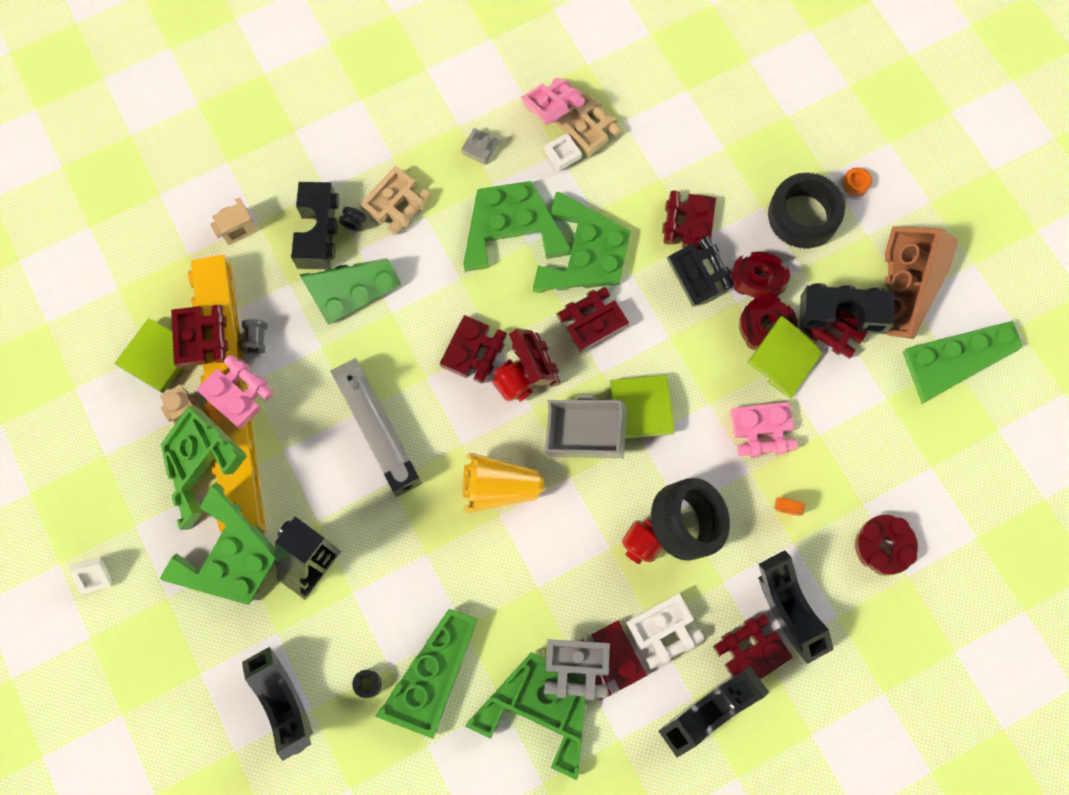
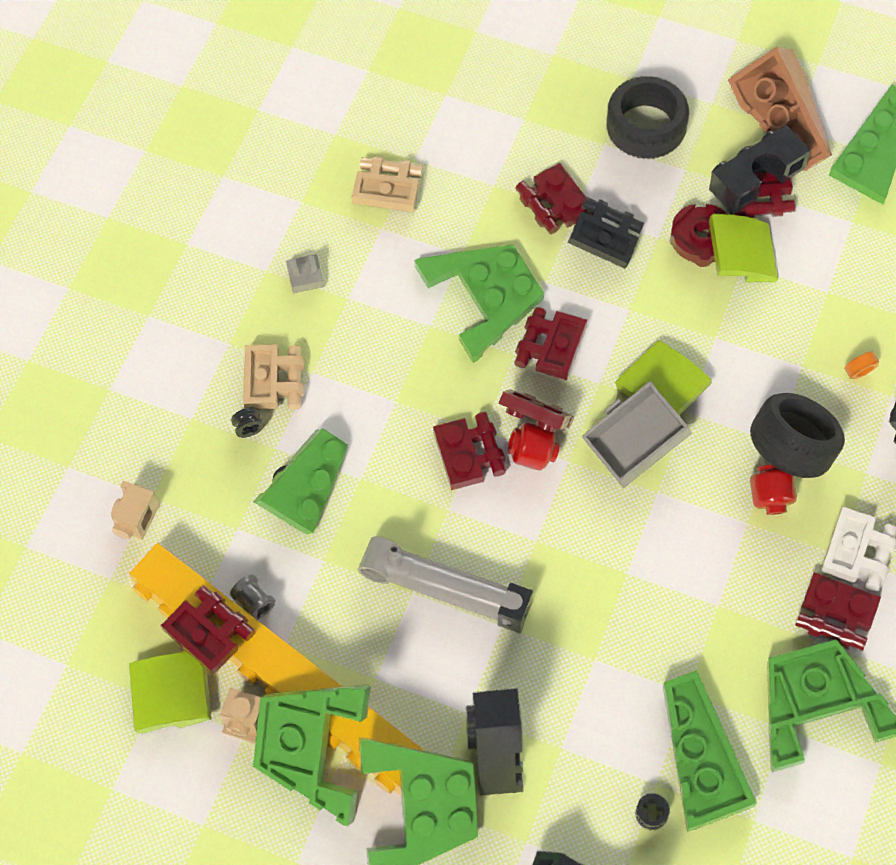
camera: 40 degrees left, 10 degrees down
bright pink plate [196,355,274,430] -> none
black arch [291,182,340,269] -> none
bright green wing [463,181,570,272] -> none
yellow cone [463,453,544,513] -> none
bright pink plate [521,78,585,126] -> none
light grey plate [544,639,610,701] -> none
white plate [545,133,582,171] -> none
bright pink plate [730,402,797,458] -> none
dark red plate [732,251,790,302] -> none
orange tile [842,167,872,196] -> none

